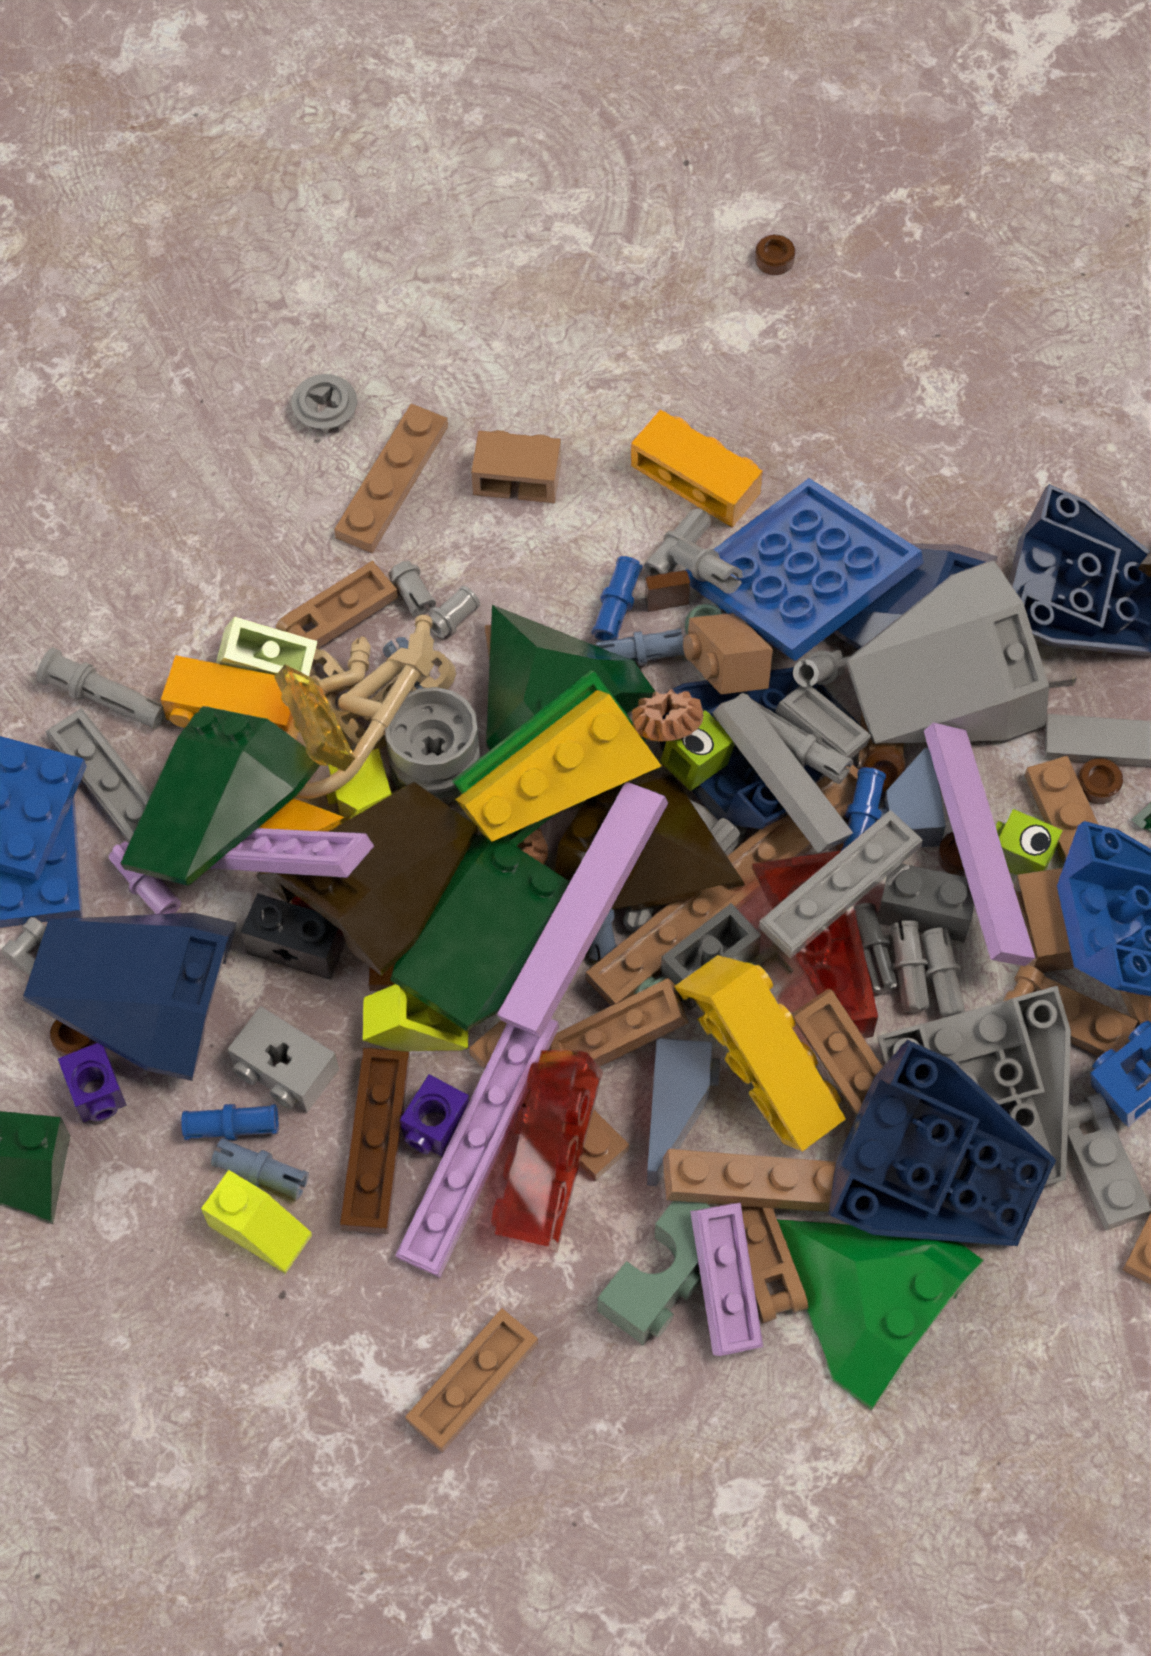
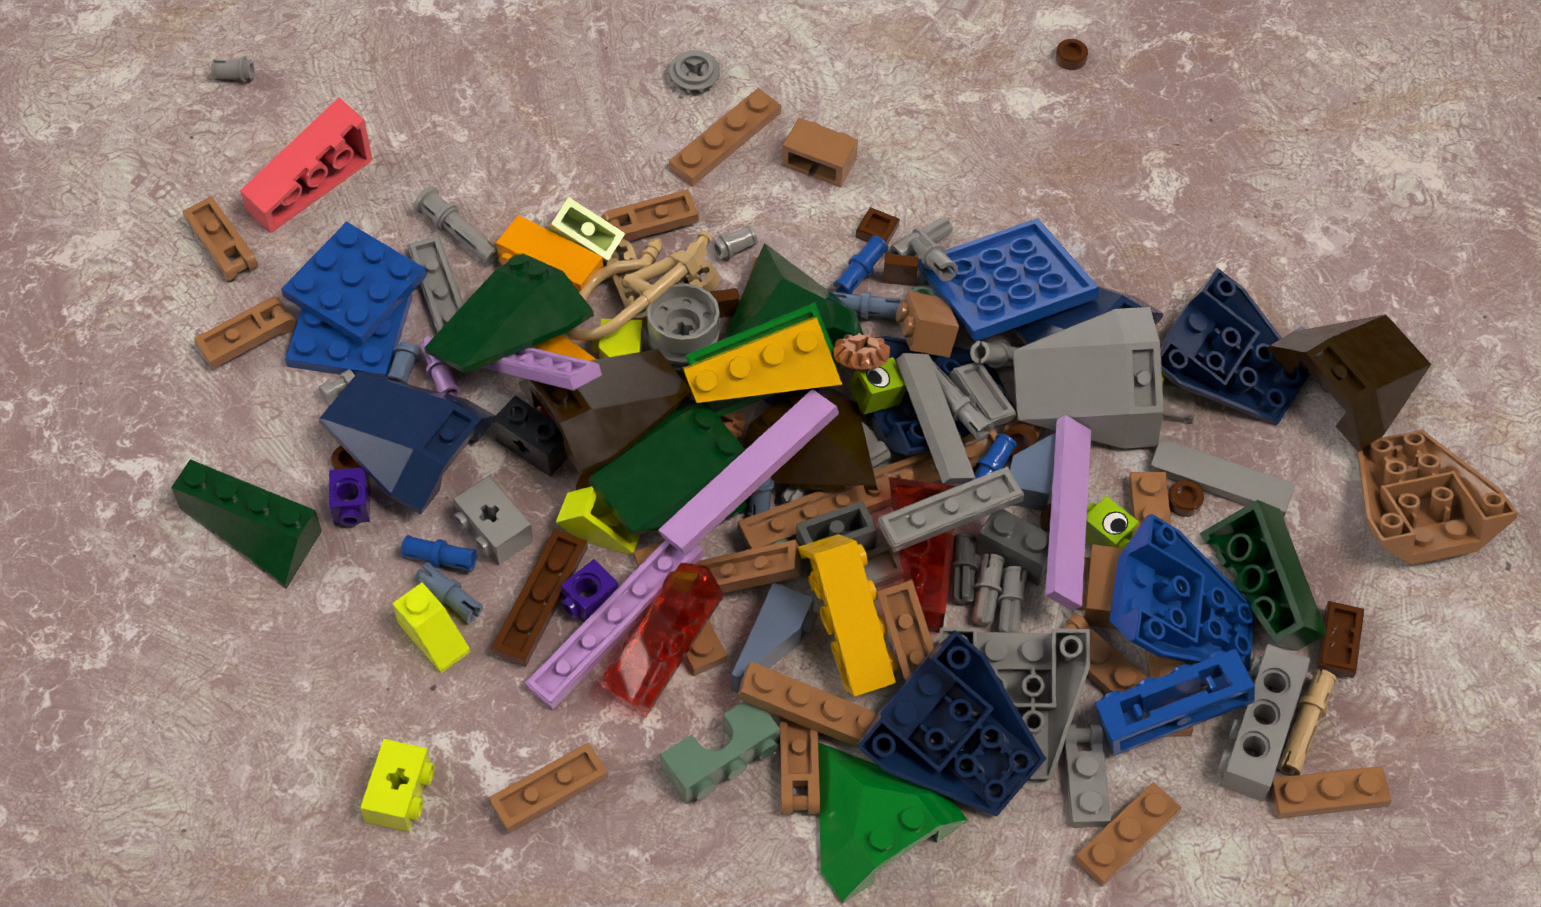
camera: 15 degrees right, 5 degrees down
clear yellow plate [274,664,355,772] -> none
light grey pin [389,561,436,617] -> none
light orange brick [631,409,763,528] -> none
lavender tile [690,1203,763,1356] -> none
none -> neon yellow brick [360,739,435,832]
none -> sand blue pin [386,341,420,384]
none -> reddish brown tile [710,288,739,318]
none -> reddish brown tile [856,207,900,246]

